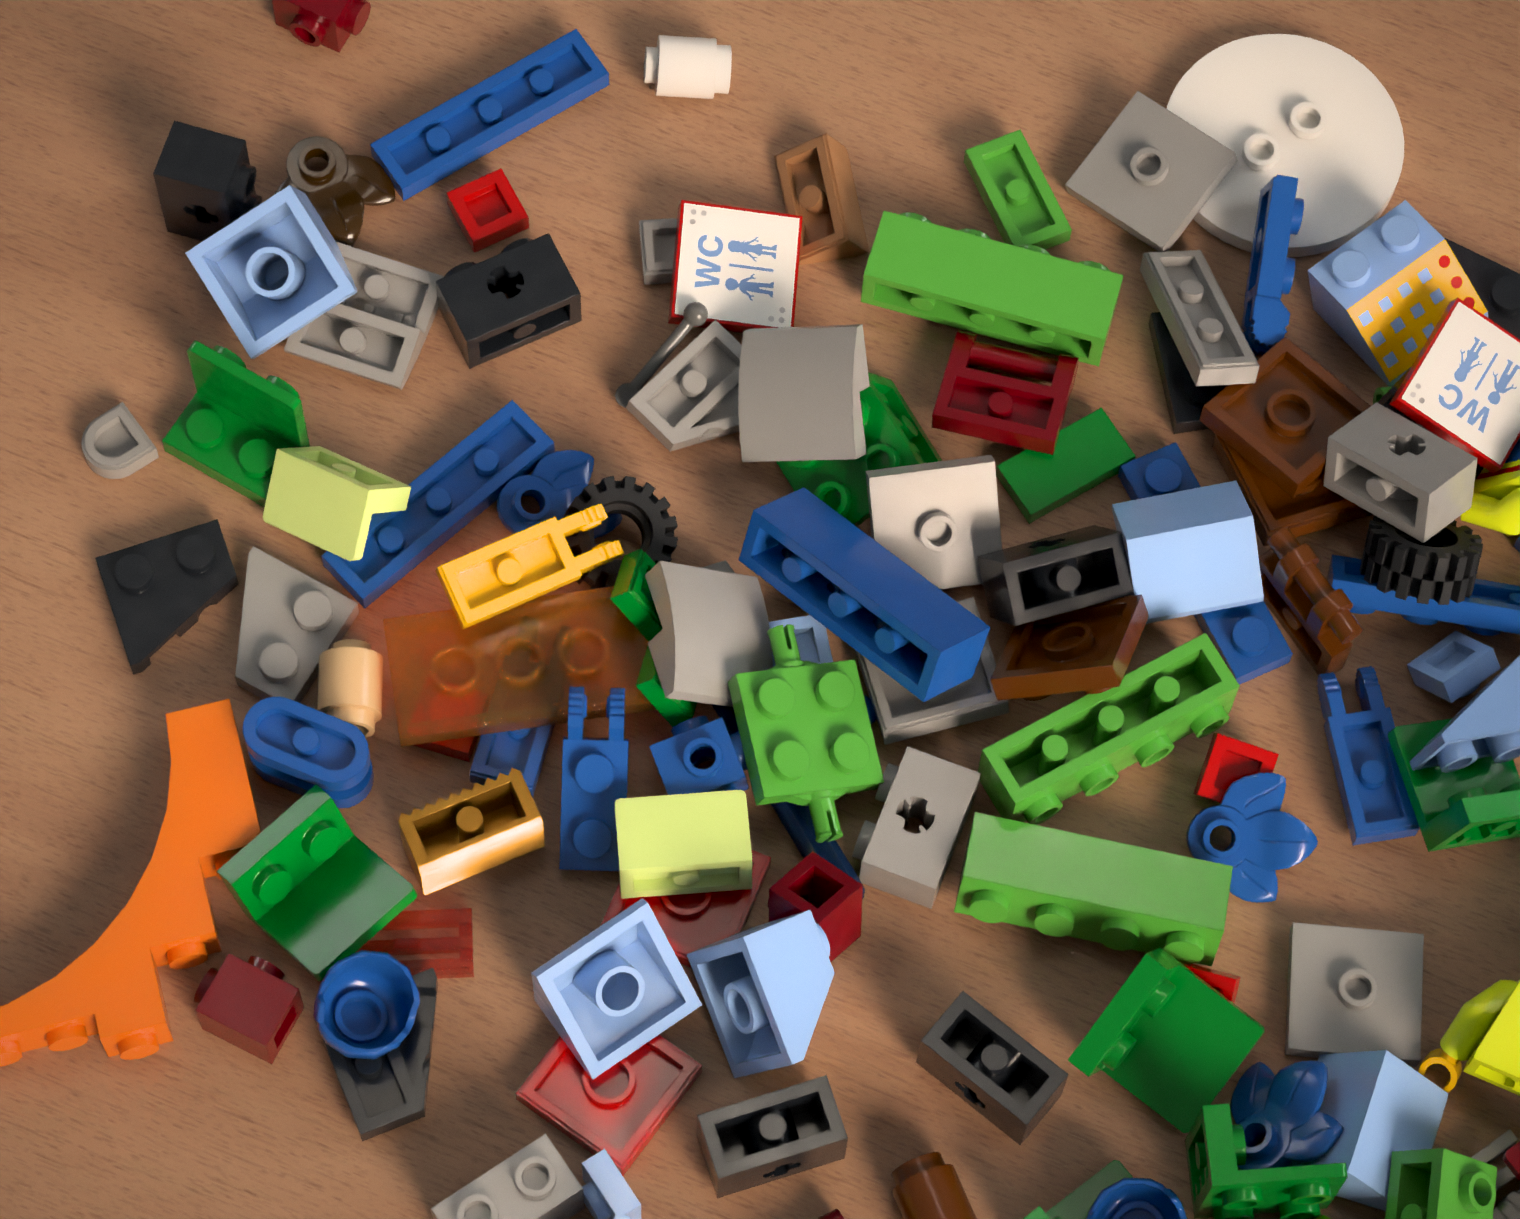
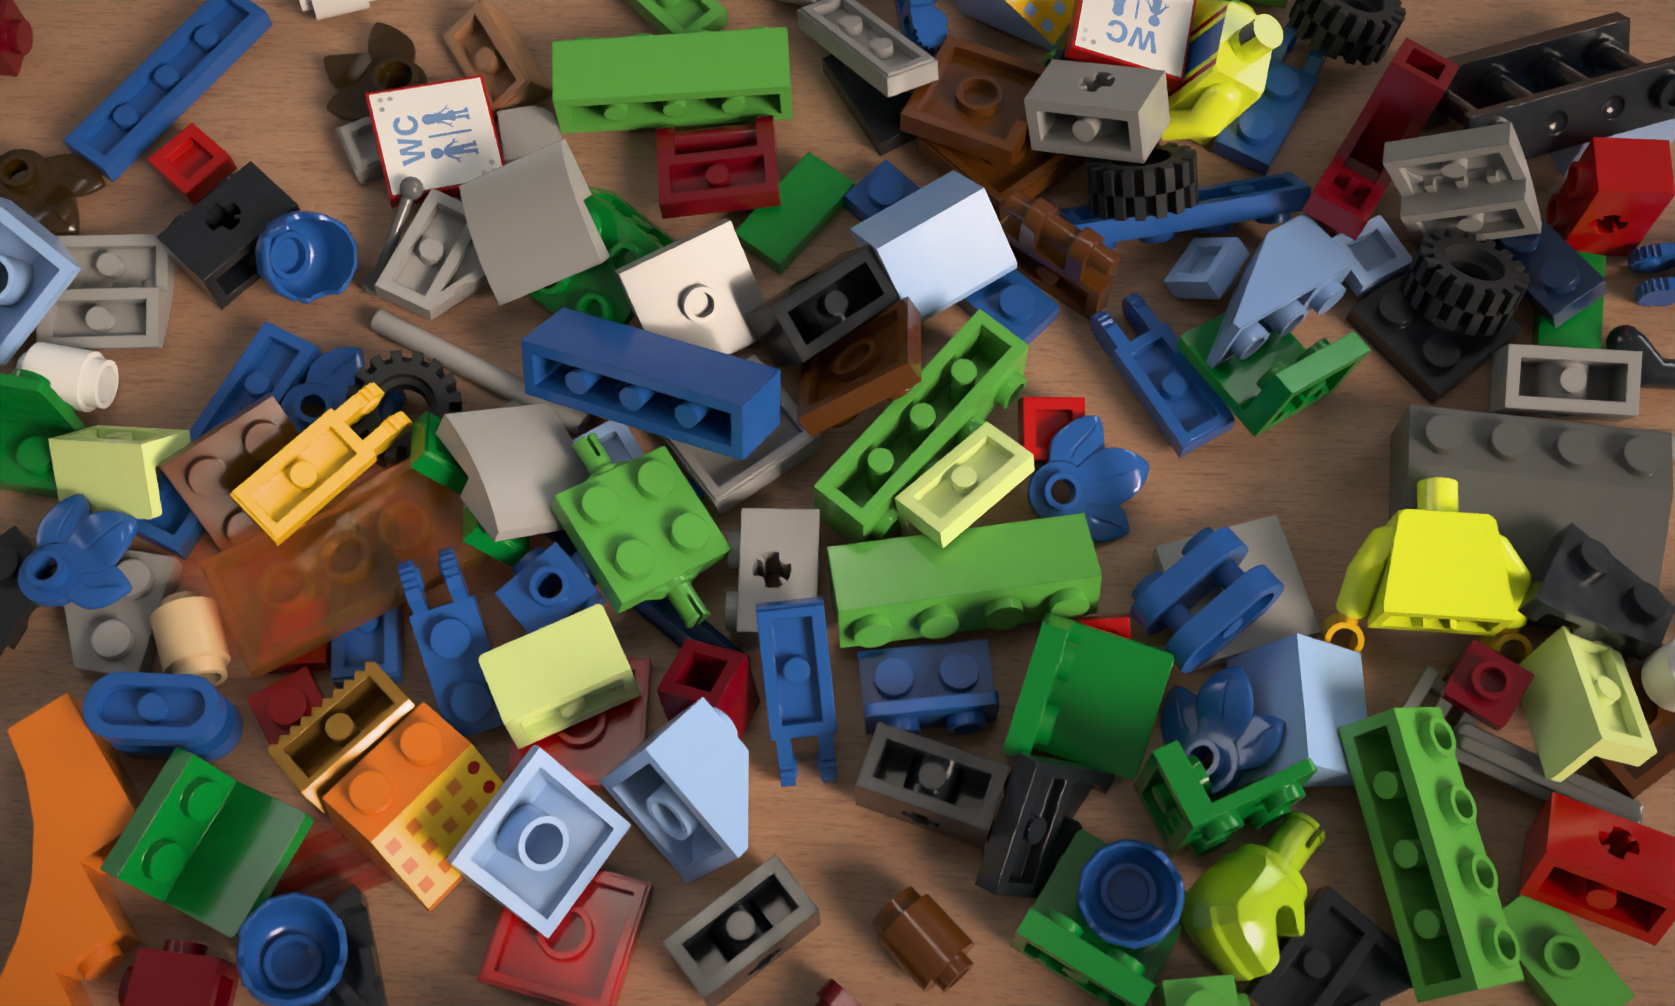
camera: 15 degrees left, 0 degrees up
none -> white brick [16,342,119,412]
none -> blue plate [18,494,140,610]
none -> reddish brown plate [159,392,345,571]
none -> red plate [246,666,326,744]
none -> blue hair [255,210,358,304]
none -> orange slope [322,702,504,913]
none -> dark brown plate [323,22,428,121]
none -> light grey bar [371,309,591,436]
none -> light grey tile [497,106,562,164]
none -> blue hinge [756,596,838,787]
none -> blue bracket [858,639,1000,735]
none -> yellowish green panel [895,421,1035,548]
none -> black wing [975,752,1115,898]
none -> blue brick [1130,527,1284,674]

